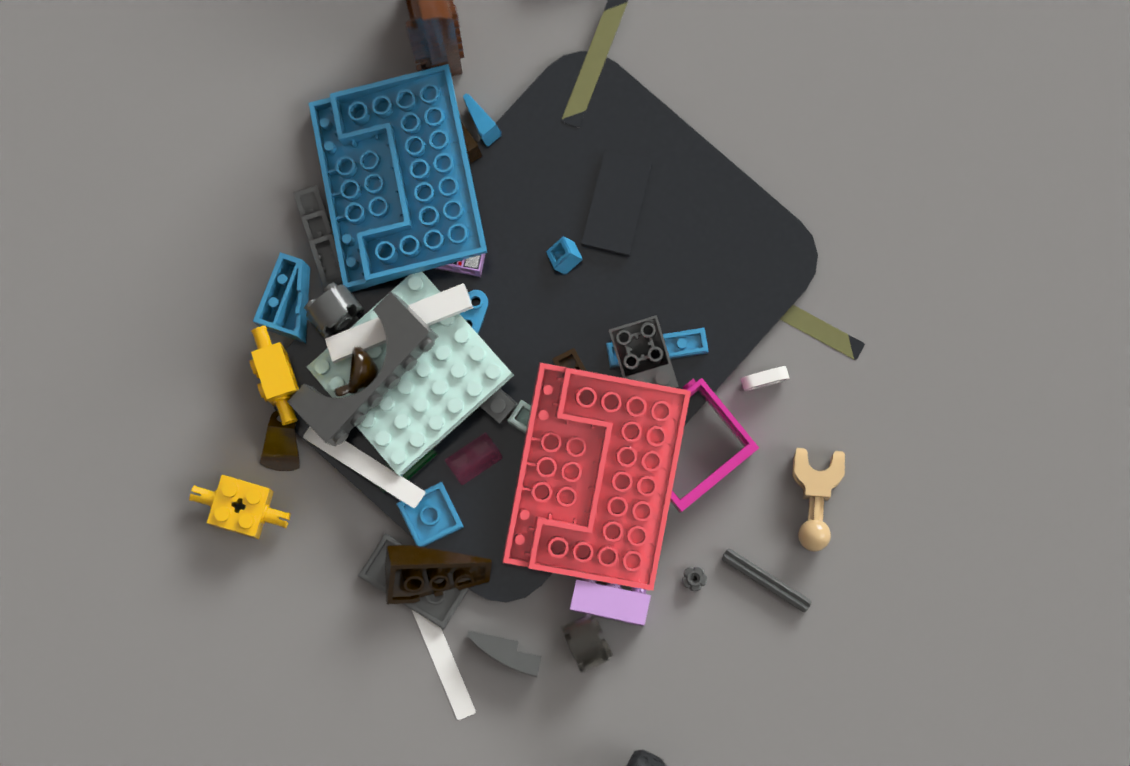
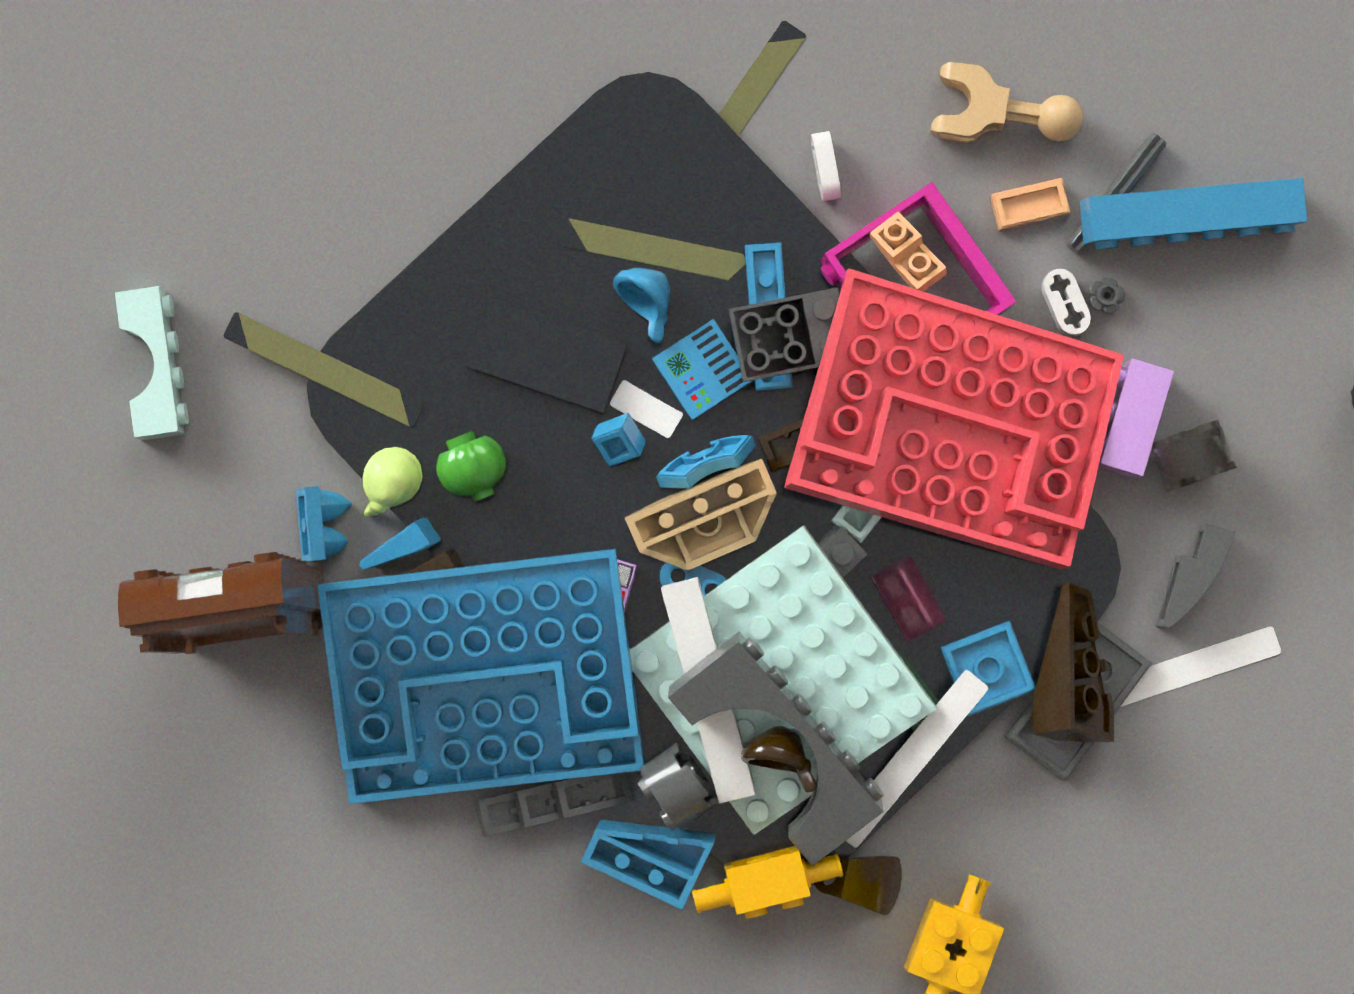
camera: 90 degrees left, 5 degrees up
none -> dark azure tile [296,486,352,563]
none -> yellowish green hat [362,447,423,517]
none -> bright green plant [436,431,506,502]
none -> olive sticker [560,218,746,280]
none -> white sticker [610,380,683,438]
none -> dark azure hat [613,268,670,343]
none -> tan wedge [625,459,777,571]
none -> dark azure tile [652,319,753,421]
none -> dark azure tile [656,435,756,489]
none -> light nougat slope [870,212,947,292]
none -> light nougat tile [990,178,1071,231]
none -> white beam [1041,269,1091,337]
none -> dark azure brick [1079,178,1307,250]

